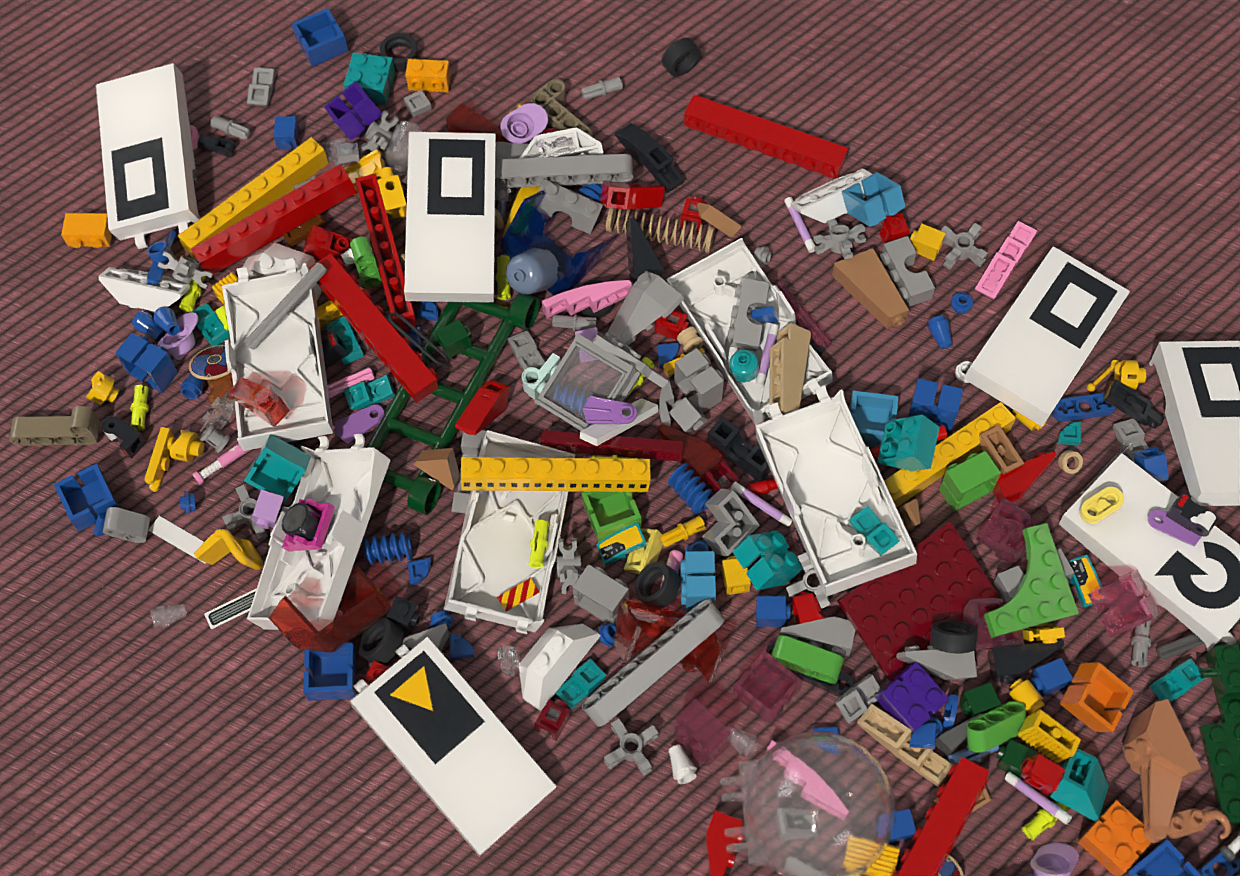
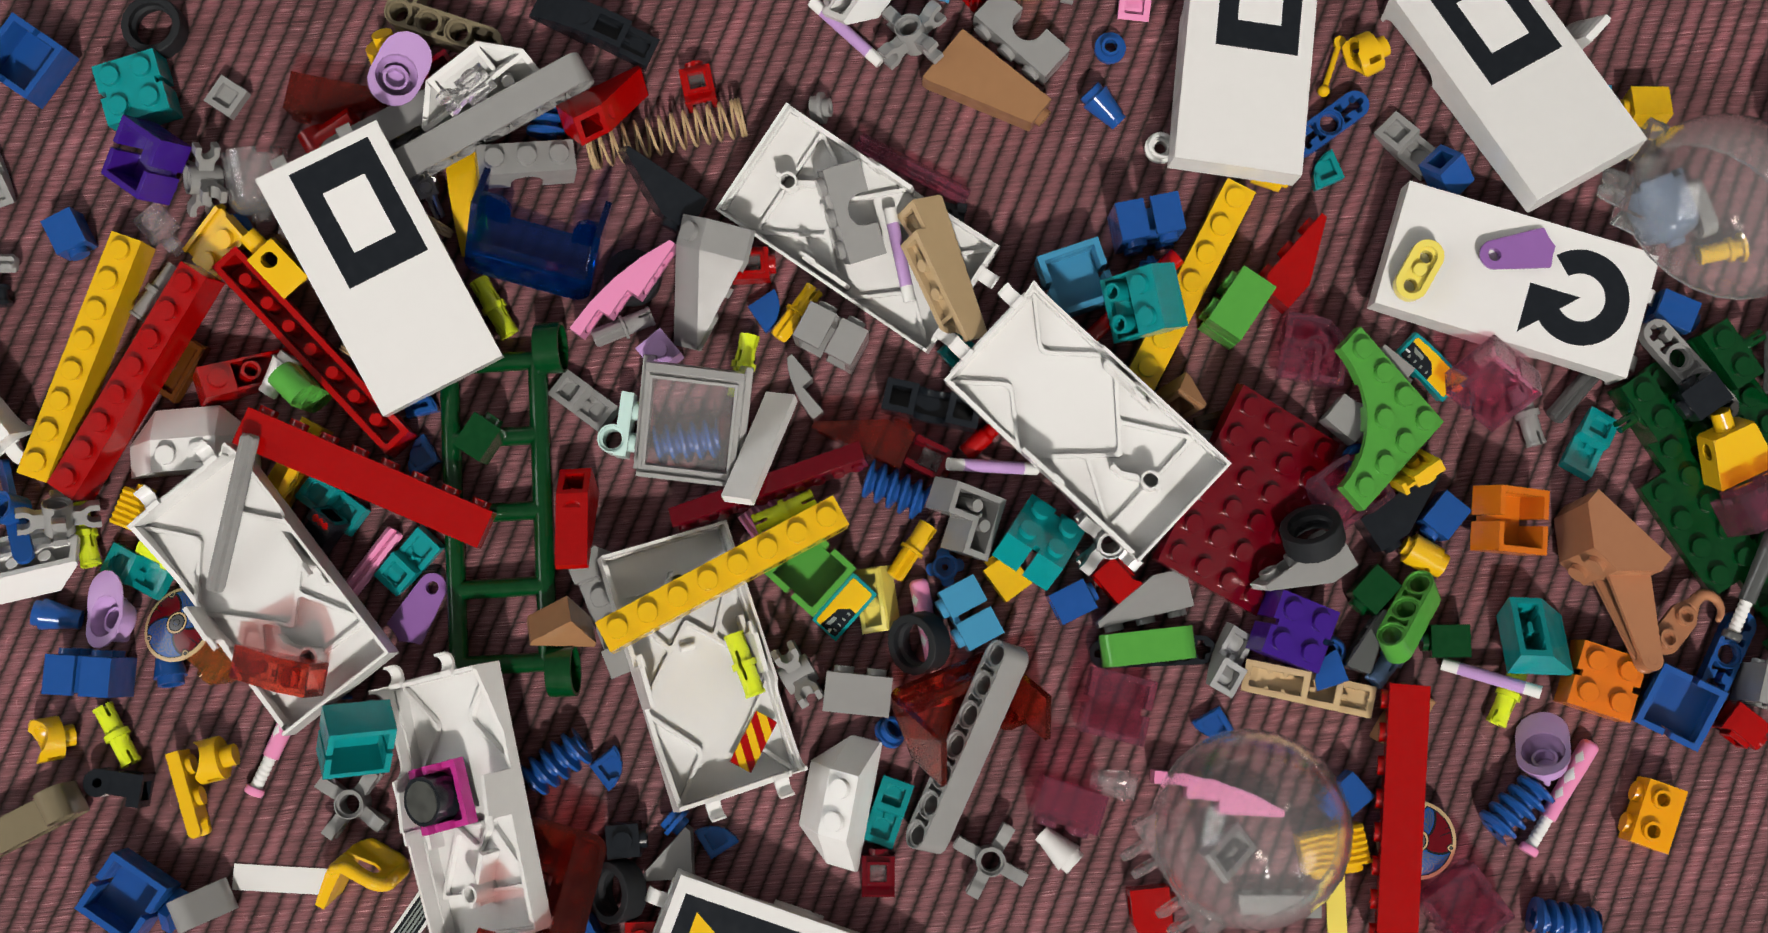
camera: 30 degrees left, 20 degrees up
blue cone [154,307,180,336] -> none
blue plate [180,491,195,514] -> none
light grey bush [199,424,230,453] -> none
clear hinge [200,391,236,432] -> none
lavender brick [252,490,284,529] -> none
light grey plate [336,143,360,164] -> none
black piece [388,313,449,366] -> none
light orange brick [405,59,451,92] -> none
clear plate [497,645,520,676] -> none
sand blue cylinder [506,248,559,294] -> none
medium lavender piece [583,396,637,424] -> none
light grey wing [592,331,668,388] -> none
light grey brick [669,397,708,435] -> none
tan wheel [677,327,704,354] -> none
medium nougat slope [697,203,741,237] -> none
teal head [729,349,759,383] -> none
blue tile [751,306,779,323] -> none
teal slope [848,505,900,556] -> none
blue tile [943,694,959,729] -> none
medium nougat slope [979,425,1024,474] -> none
yellow brick [1018,709,1081,764] -> none
red window [1020,754,1065,795] -> none
tan piece [1058,450,1083,474] -> none
sticker [1080,443,1132,494] -> none
black hinge [1103,380,1165,429] -> none
black leg [1166,491,1218,537] -> none

